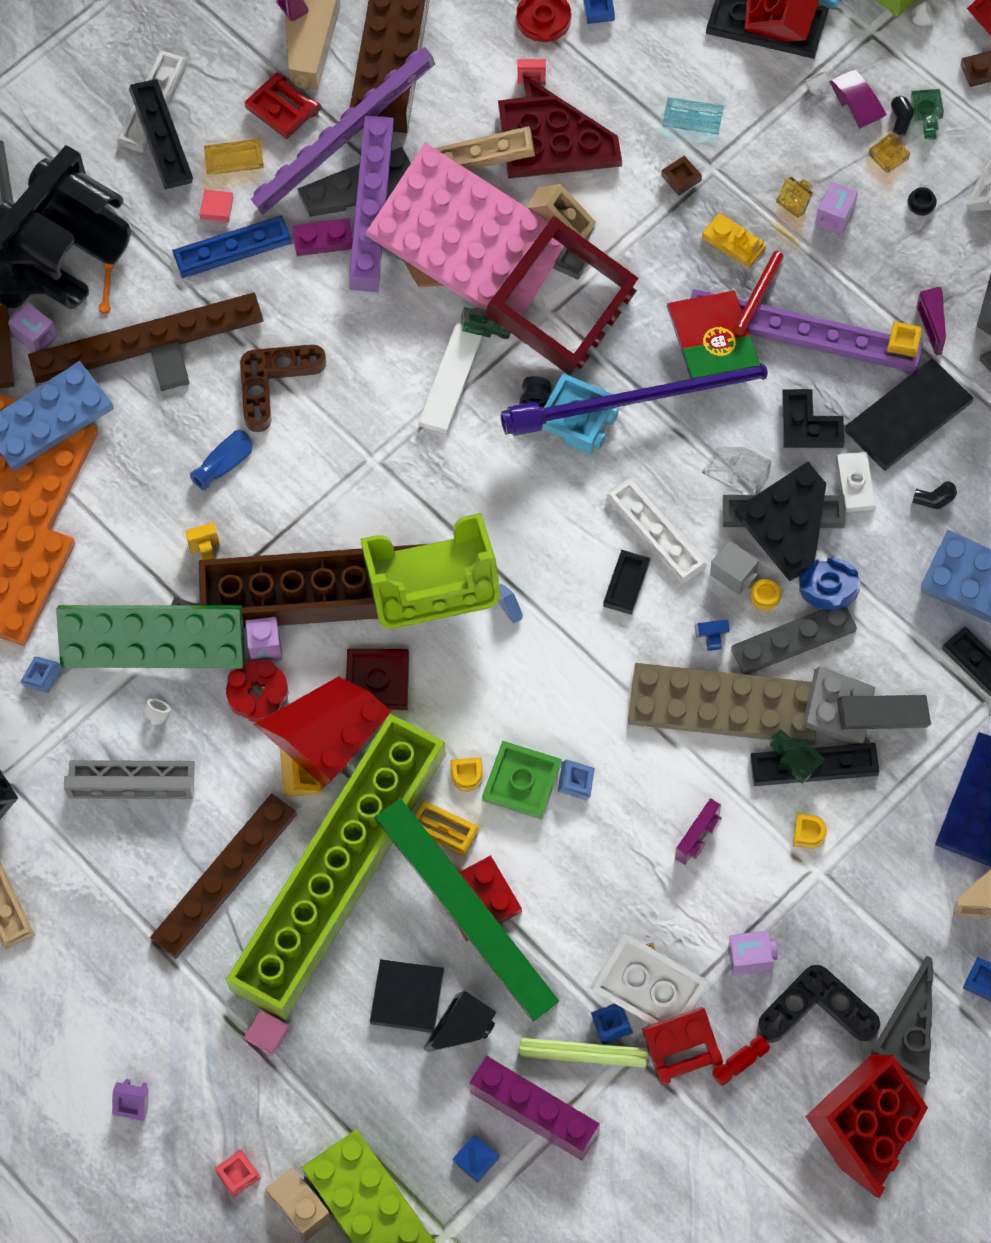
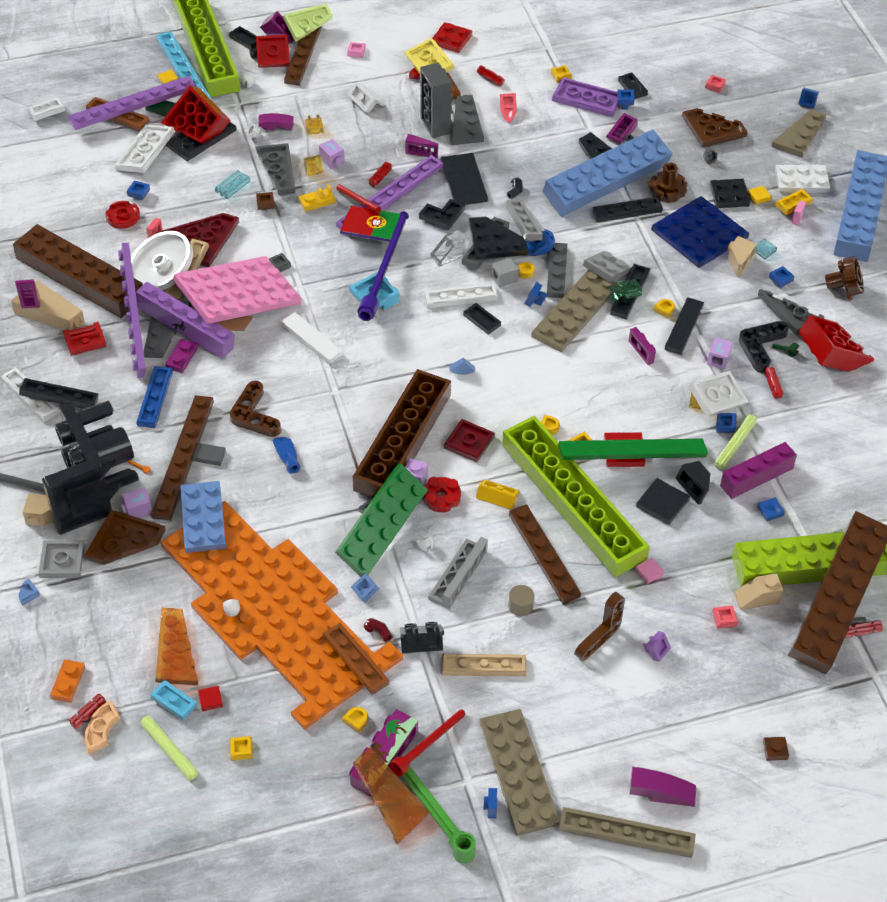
camera: 65 degrees left, 15 degrees down
yellow tile [185,522,220,560] -> none
coral tile [200,189,234,222] -> none
clear yellow tile [204,139,264,175] -> none
red wedge [254,676,392,787] -> none
lime windscreen [360,513,501,629] -> none
clear green plate [461,307,510,339] -> none
bright green plate [482,741,562,820] -> none
dark red window [483,216,639,375] -> none
black wheel [519,376,552,407] -> none
tan slope [526,184,596,239] -> none
medium blue tile [558,759,595,800] -> none
red plate [642,1007,723,1086] -> none
white plate [836,452,876,513] -> none
dark grey tile [837,695,931,730] -> none
yellow tile [887,321,922,357] -> none
black arm [891,96,914,136] -> none
black plate [907,187,937,216] -> none
clear green plate [910,89,944,140] -> none
none -> white dish [131,231,193,291]
none -> dark grey wing [255,143,295,195]
none -> red axle [369,161,392,187]
none -> light grey plate [505,200,543,242]
none -> dark tan piece [508,585,535,616]
none -> reddish brown beam [574,592,625,661]
none -> black tile [664,297,704,355]
none -> dark green hand [772,343,799,357]

